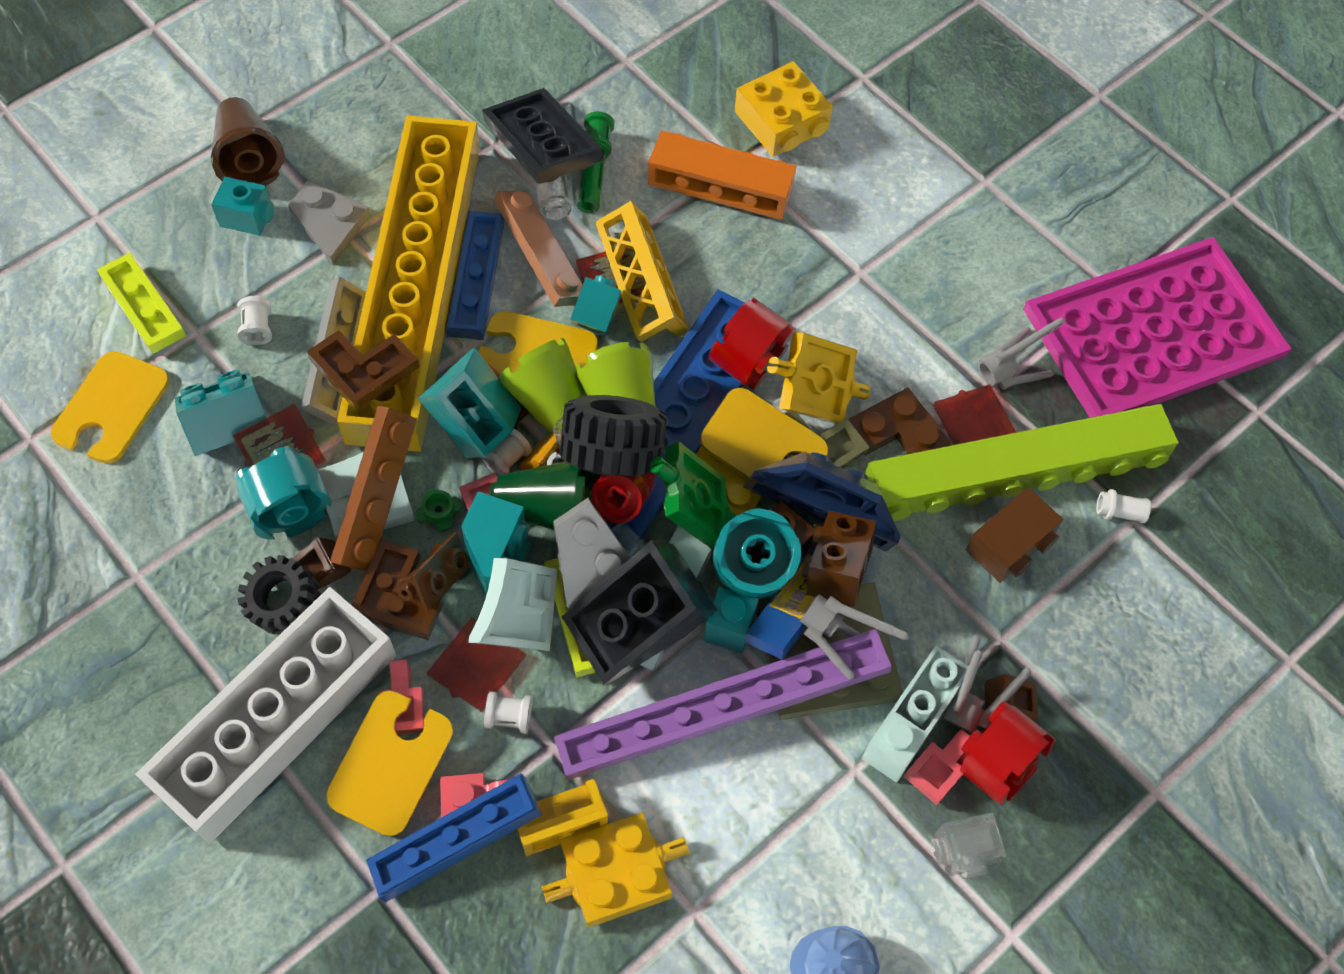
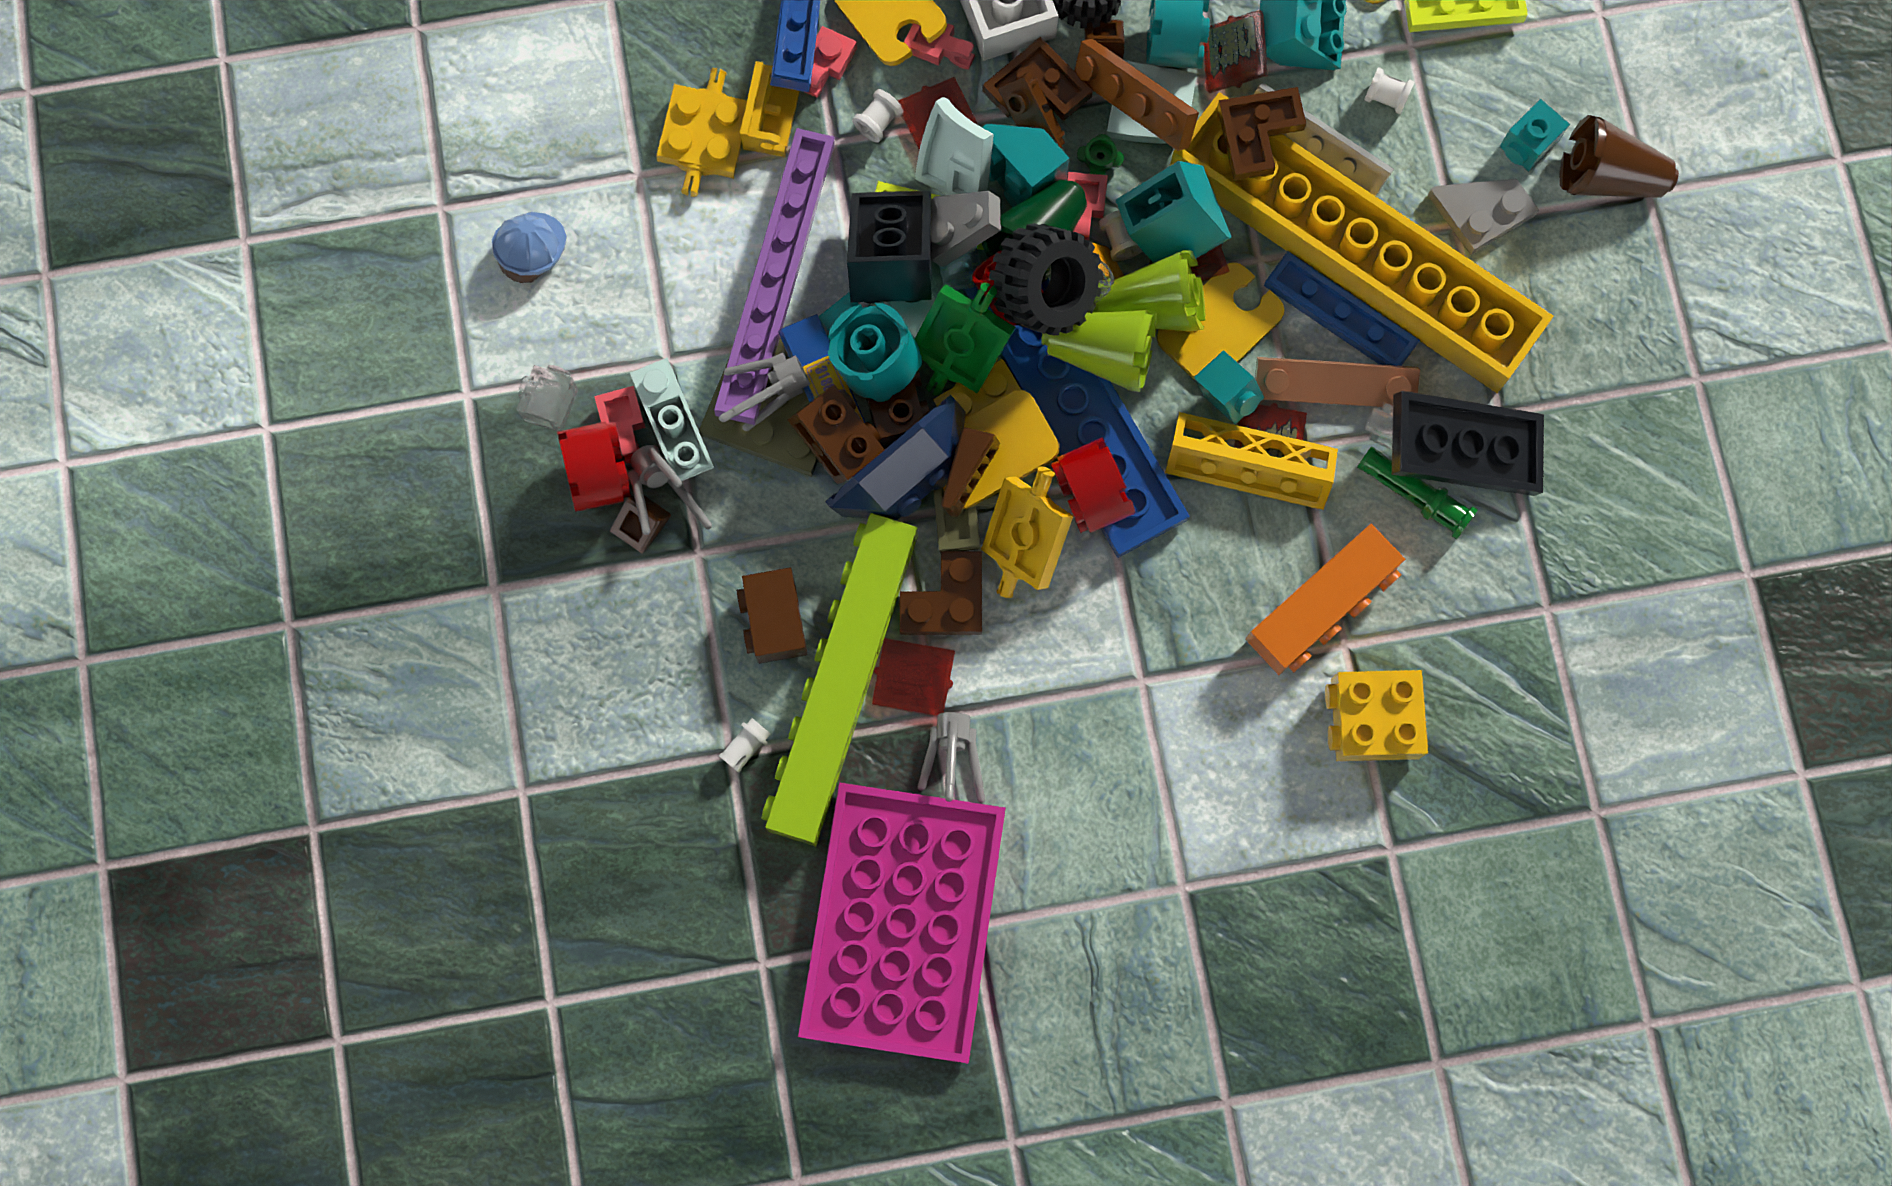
camera: 125 degrees right, 15 degrees up
none -> reddish brown slope [941,427,1000,517]

